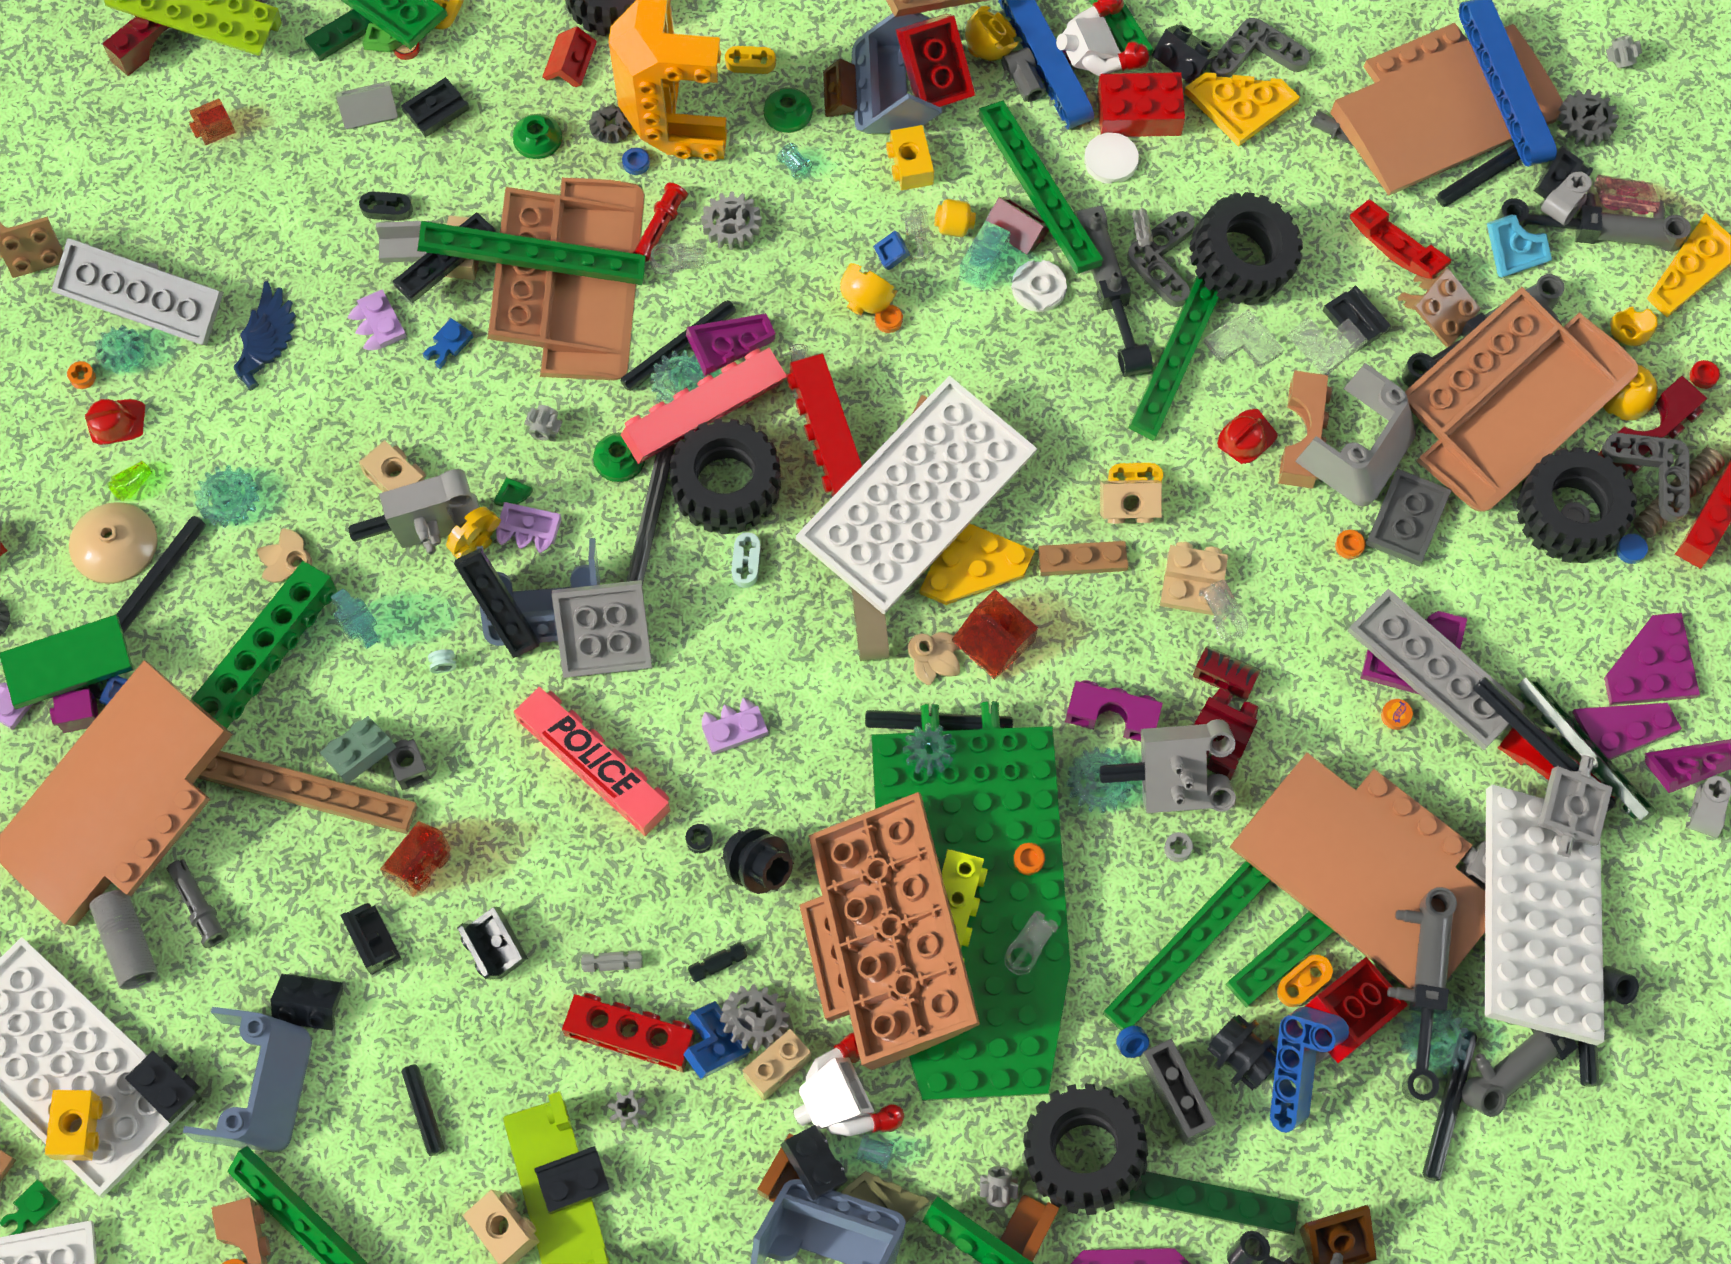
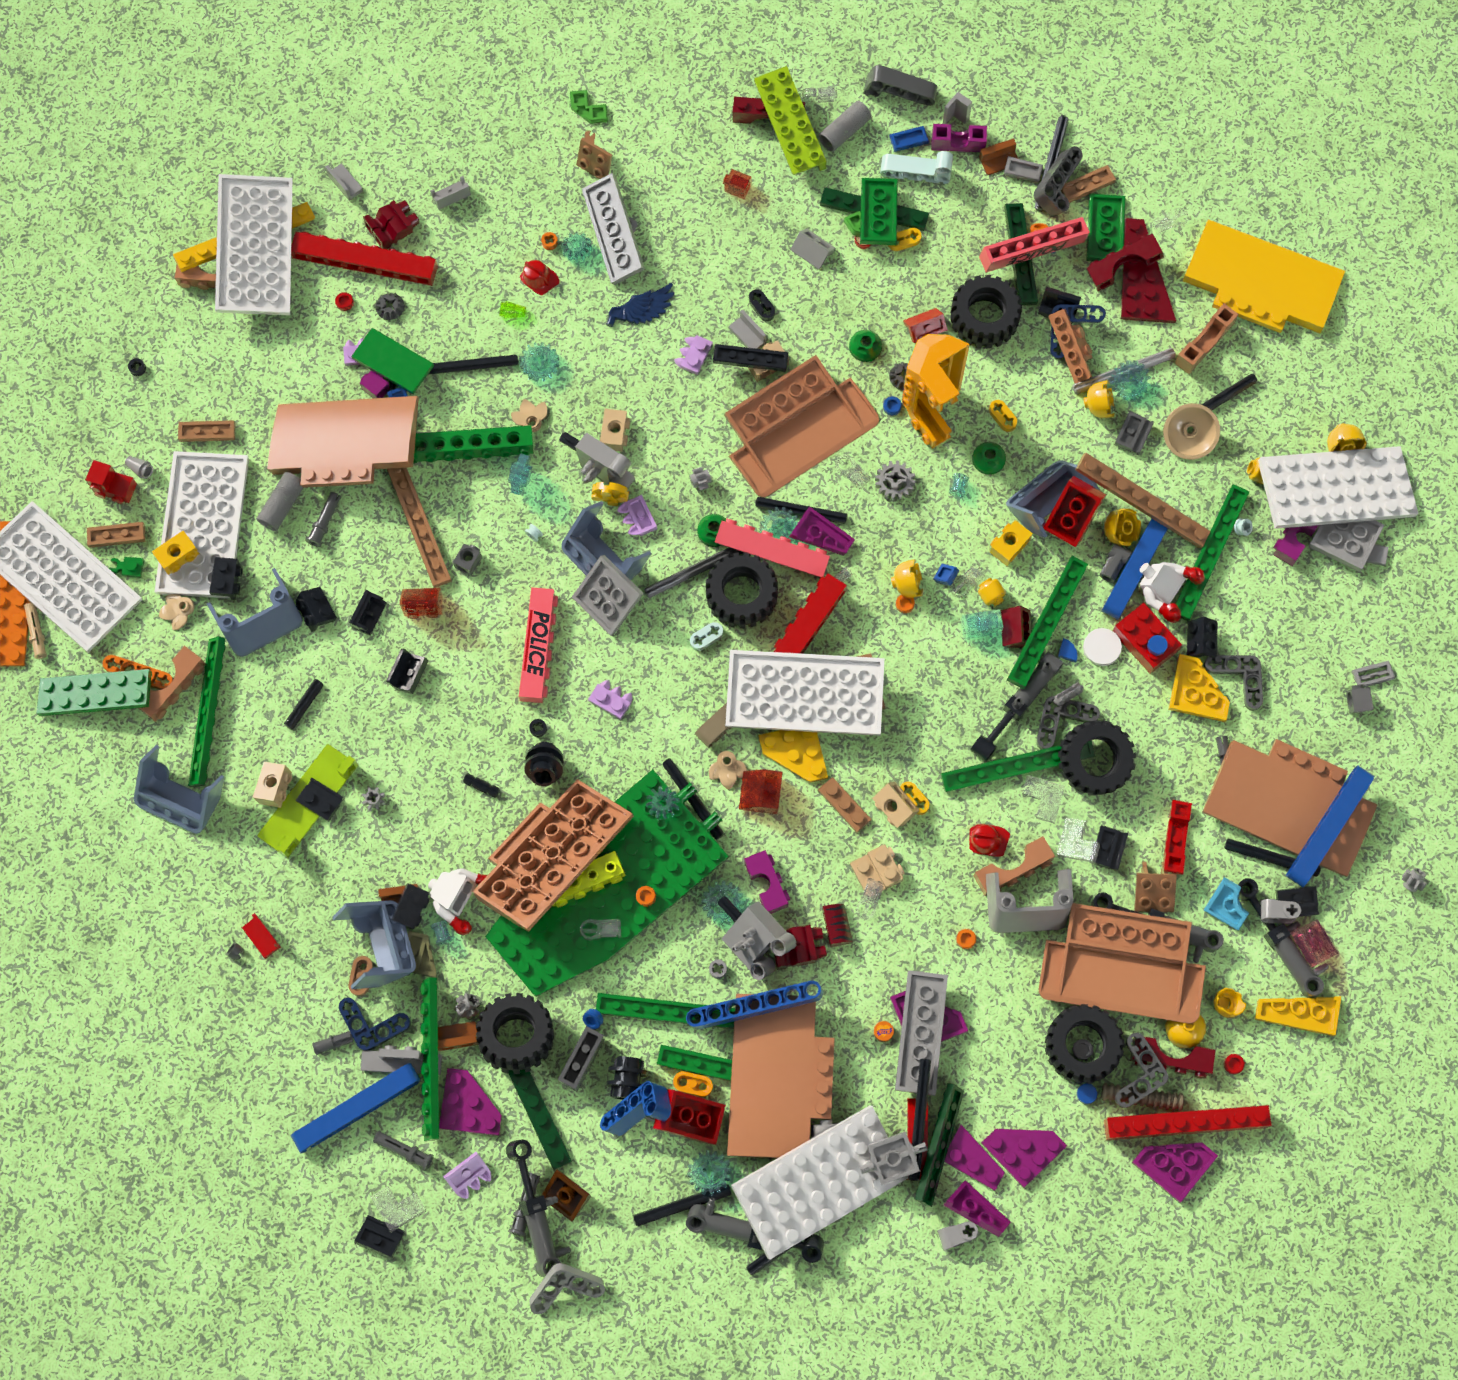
camera: 55 degrees right, 5 degrees up
tan dish [69,502,157,584] -> none
sand green plate [319,716,396,784] -> none
black plate [401,77,470,138] -> none
green plate [417,221,645,285] -> none
blue plate [422,318,474,369] -> none
black tile [454,548,540,658] -> none
green tile [494,477,533,506] -> none
red brick [562,993,695,1072] -> none
light grey axle [581,951,642,972] -> none
red pin [633,182,688,262] -> none
blue plate [683,1001,751,1080] -> none
light grey gear [720,984,790,1051] -> none
tan brick [742,1029,812,1101] -> none
reddish brown slope [823,58,857,117] -> none
white tile [1011,260,1067,312] -> none
dark grey plate [1366,468,1451,567] -> none
dark grey piece [1387,887,1457,1103] -> none
dark grey gear [1557,89,1619,147] -> none
none -> tan plate [159,594,195,630]
none -> blue beam [686,981,823,1030]
none -> blue tile [1058,638,1077,662]
none -> blue tile [1147,635,1168,656]

